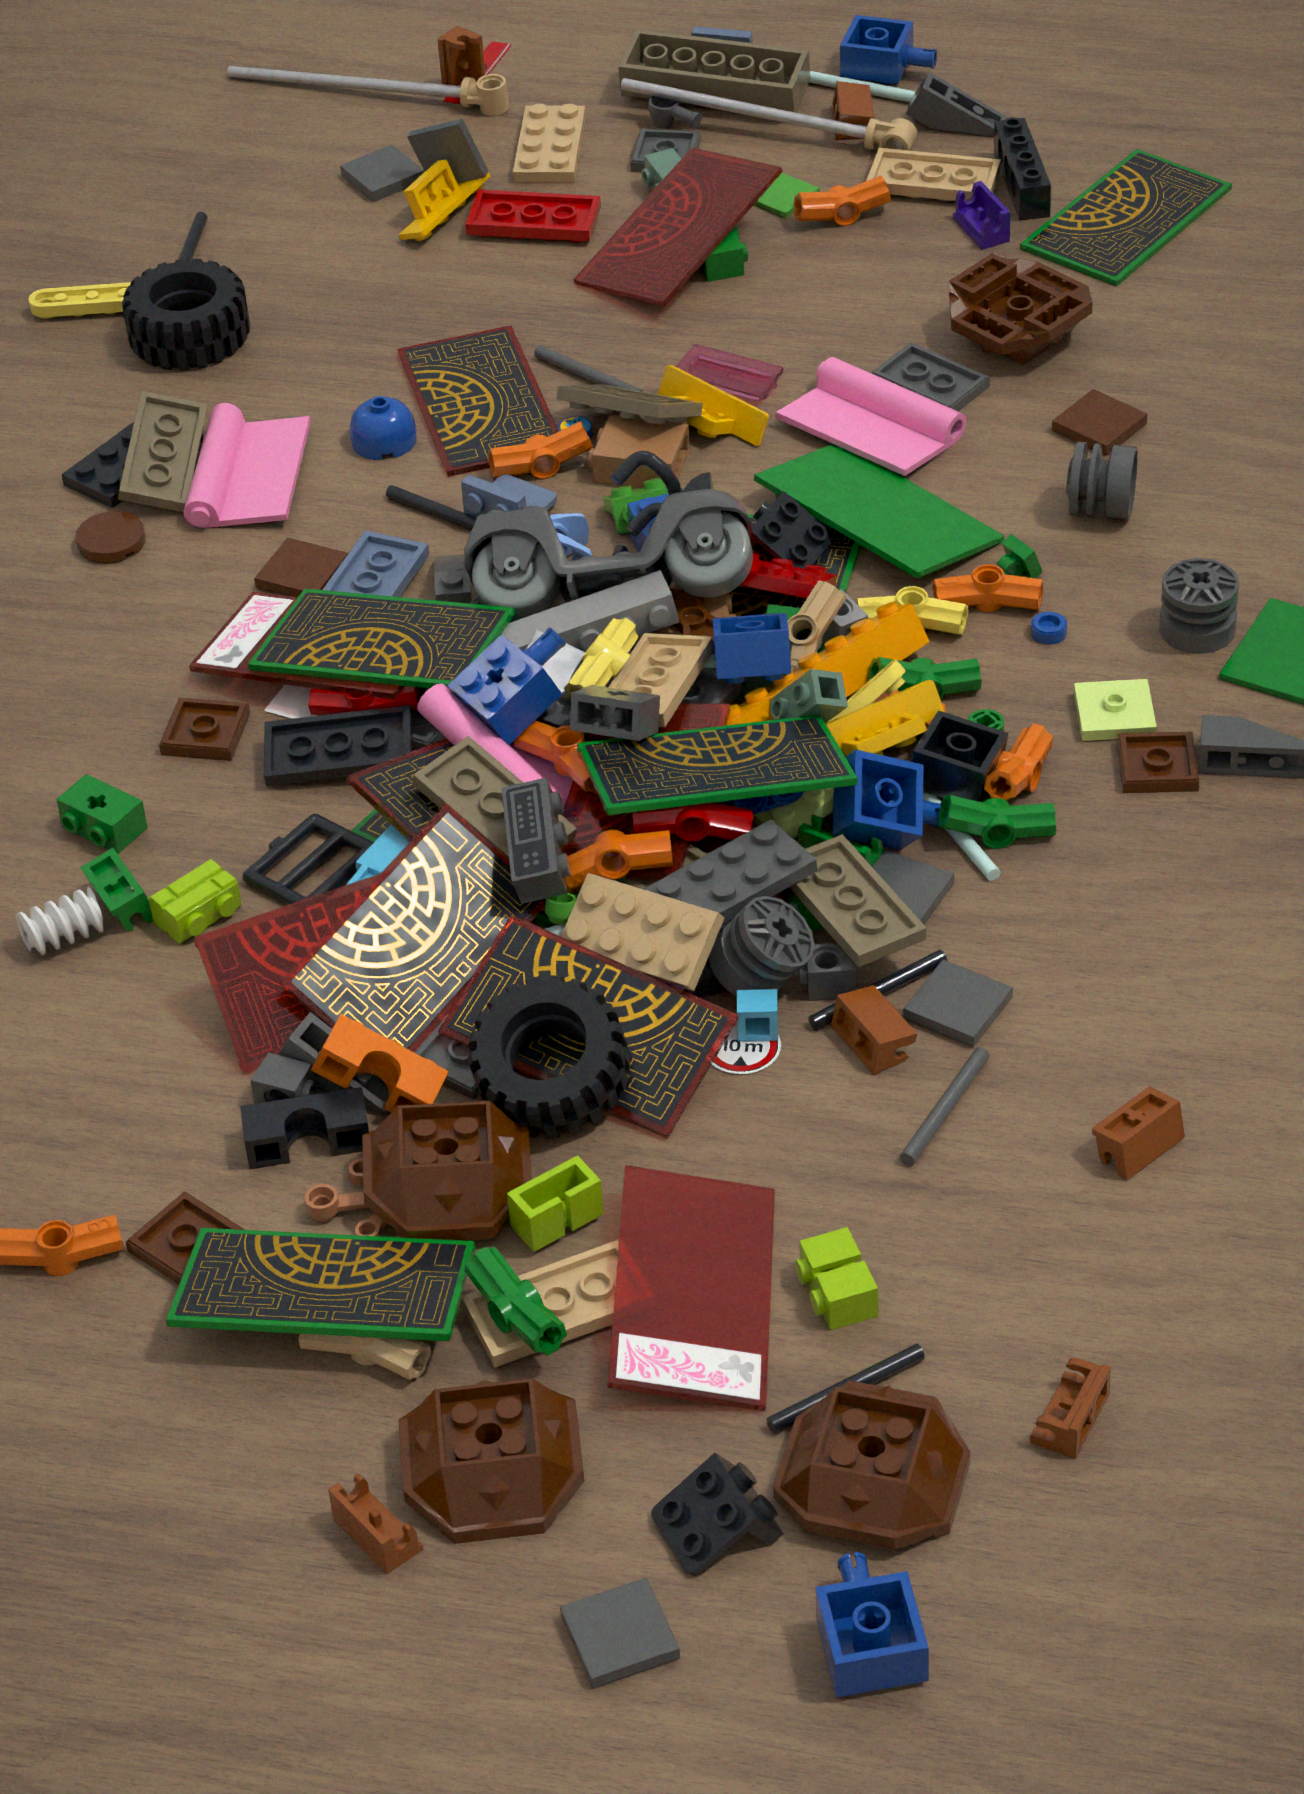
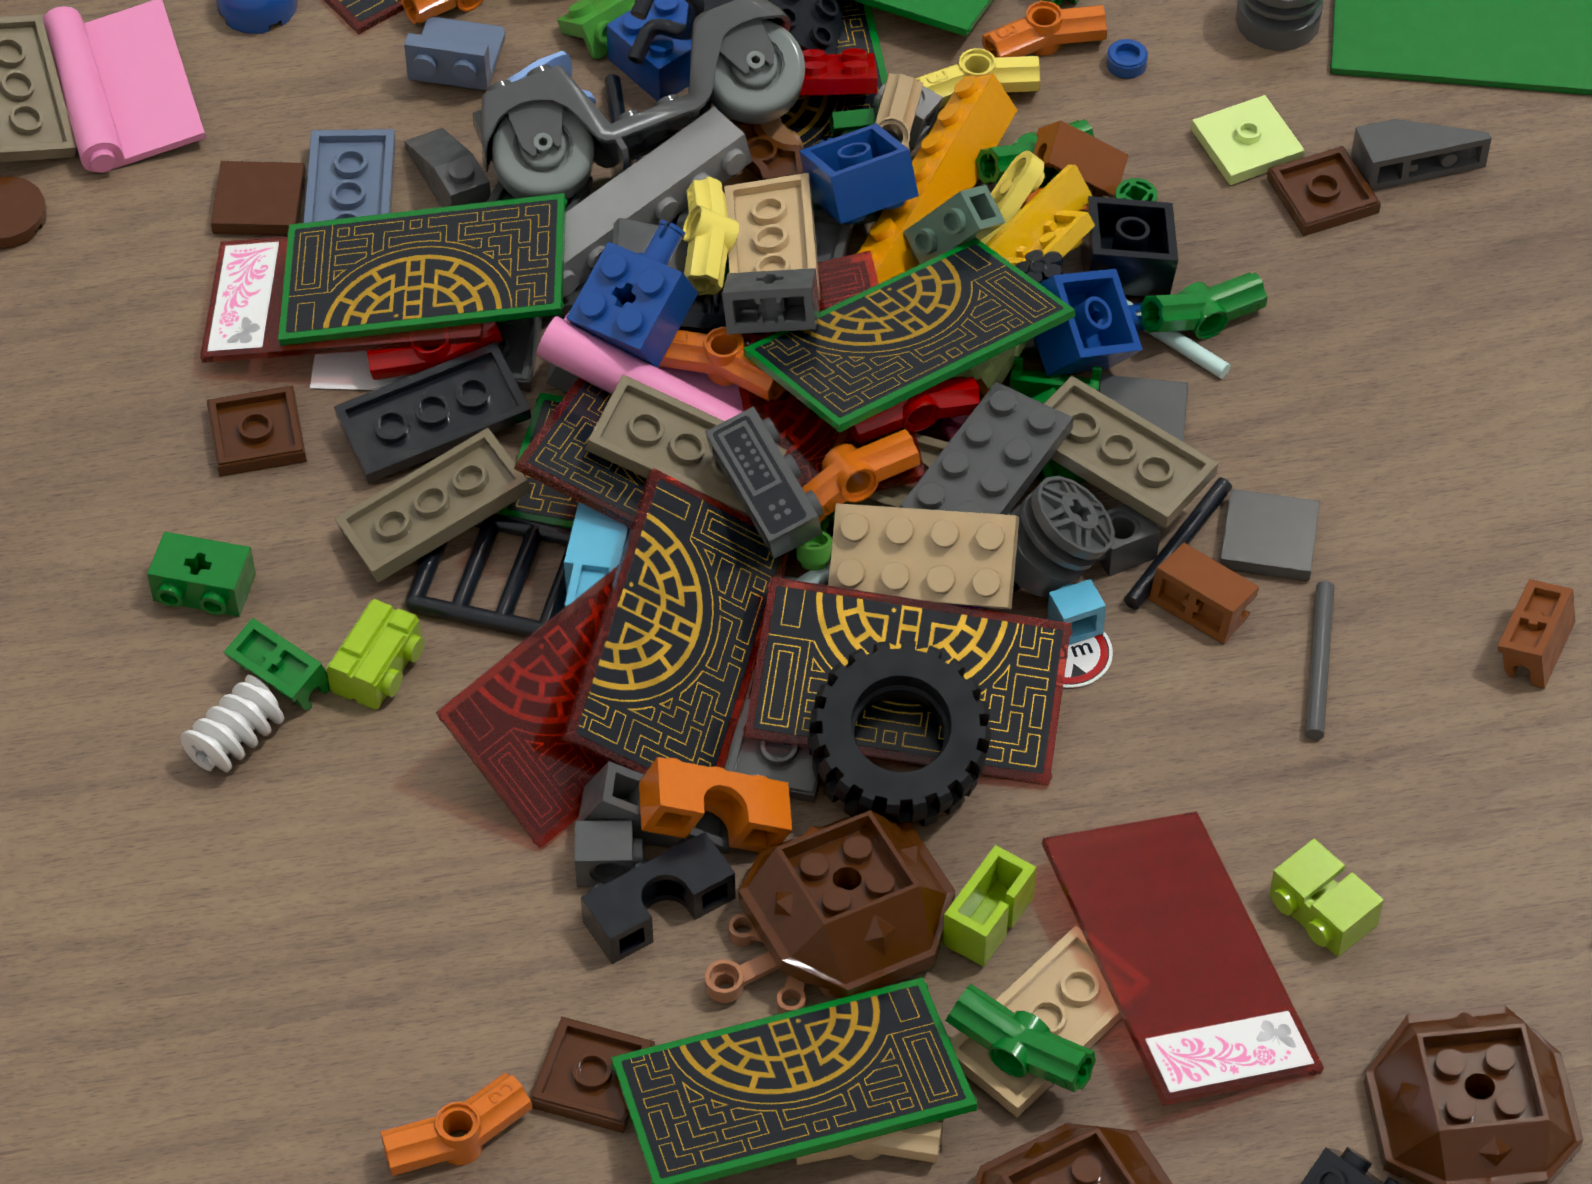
camera: 25 degrees left, 10 degrees up
black bar [386,485,477,530] -> none
black bar [766,1343,925,1434] -> none
orange piece [984,723,1053,801] -> none
none -> dark tan plate [334,428,532,583]
none -> black plant [1015,250,1063,283]
none -> dark orange hinge [1033,120,1129,198]

